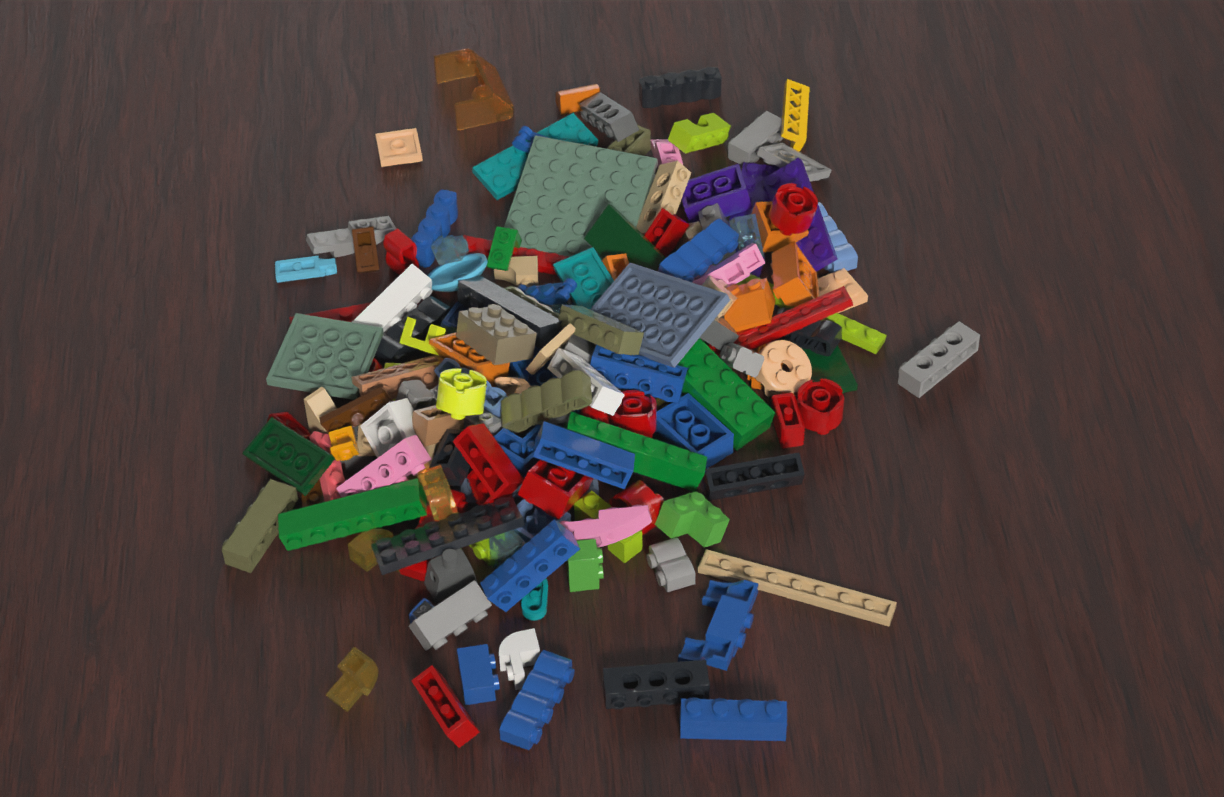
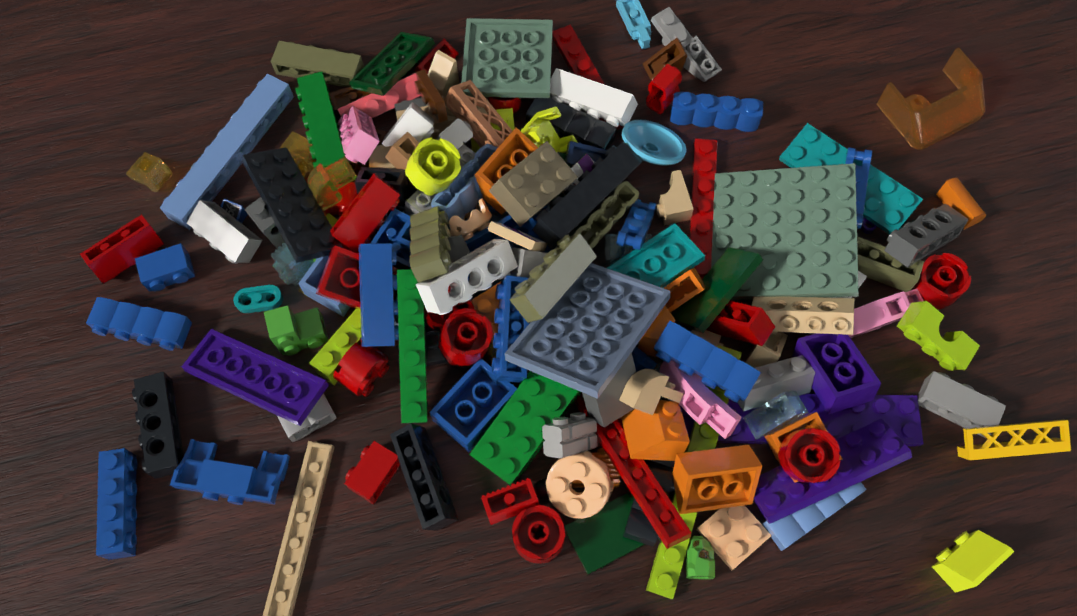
camera: 80 degrees right, 20 degrees up
light orange bracket [329,426,359,461] -> none
light nougat plate [375,128,423,167] -> none
clear light blue brick [431,235,469,265] -> none
blue brick [480,519,580,612] -> none
green bracket [487,226,522,271] -> none
white brick [499,628,540,690] -> none
bright pink slope [559,505,652,548] -> none
black brick [639,67,722,108] -> none
bright green brick [655,491,730,548] -> none
light grey plate [757,143,831,182] -> none
none -> medium blue brick [160,74,294,230]
none -> dark purple plate [181,329,329,426]
none -> red brick [344,441,400,505]
none -> bright green rock [685,536,715,580]
none -> red brick [911,253,971,309]
none -> neon yellow slope [932,530,1014,592]

